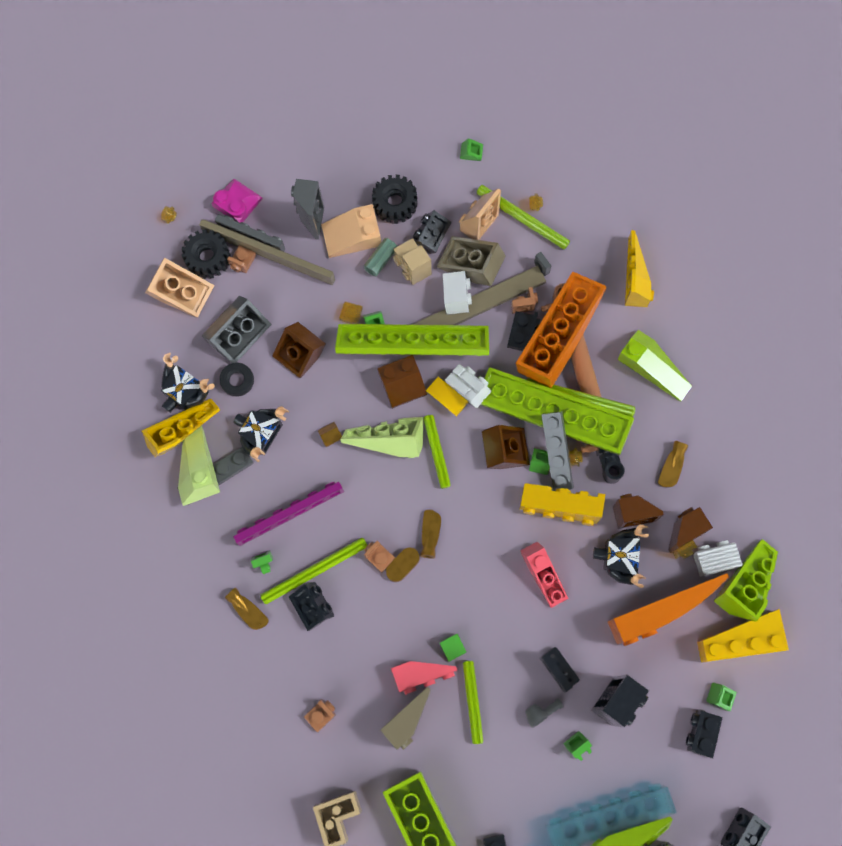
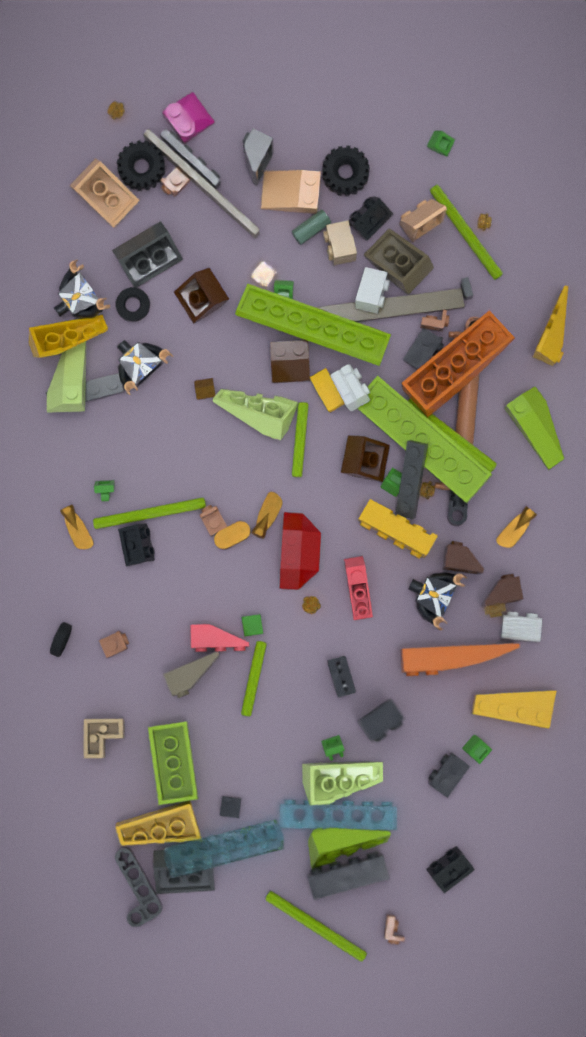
camera: 15 degrees right, 10 degrees up
magenta plate [233,482,344,546] -> none
dark grey bar [525,698,564,728] -> none
lime wedge [714,539,778,622] -> none
none -> black tyre [50,622,72,657]
none -> red wedge [280,512,321,590]
none -> clear yellow plate [302,596,321,614]
none -> yellowish green wedge [302,762,383,805]

